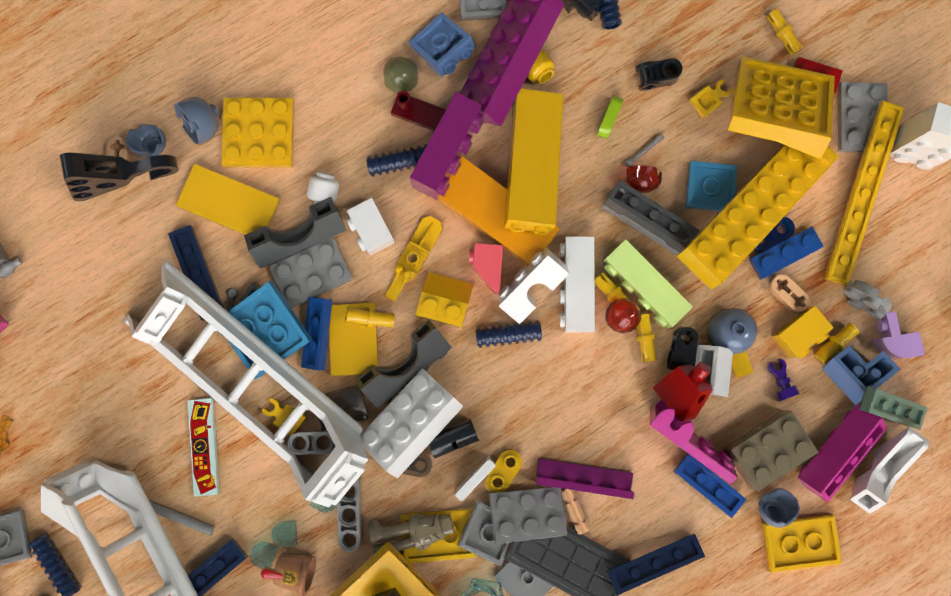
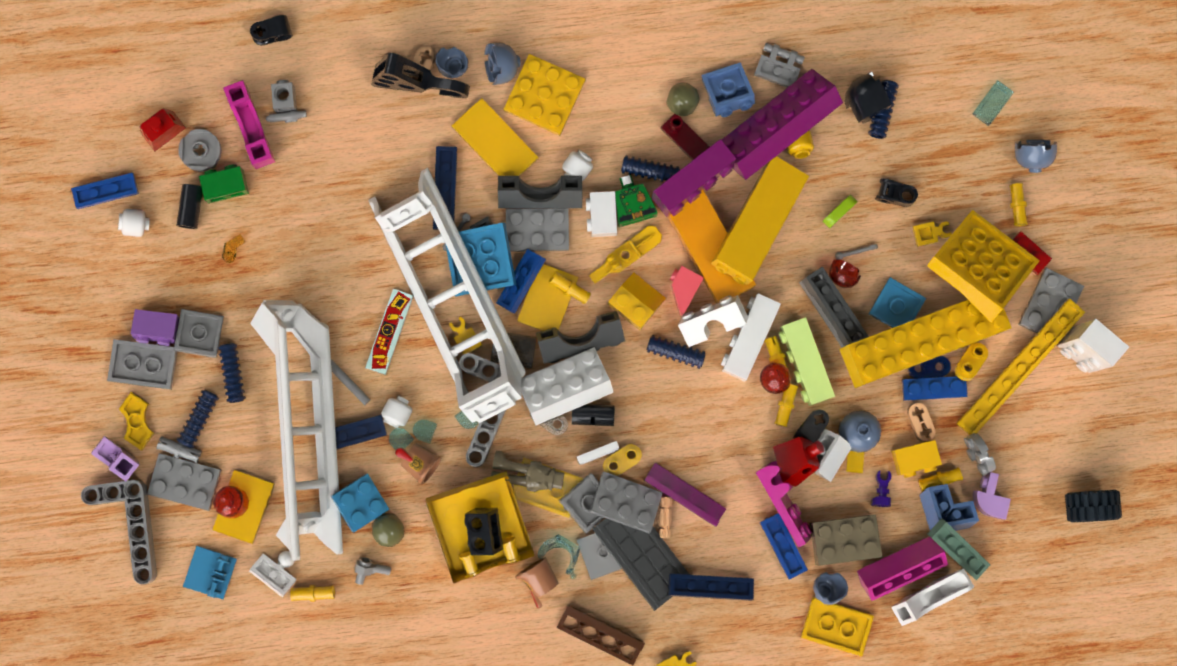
camera: 20 degrees right, 0 degrees up
none -> white head [381,396,412,429]
none -> green torso [615,175,658,228]
none -> yellow plate [955,343,988,381]

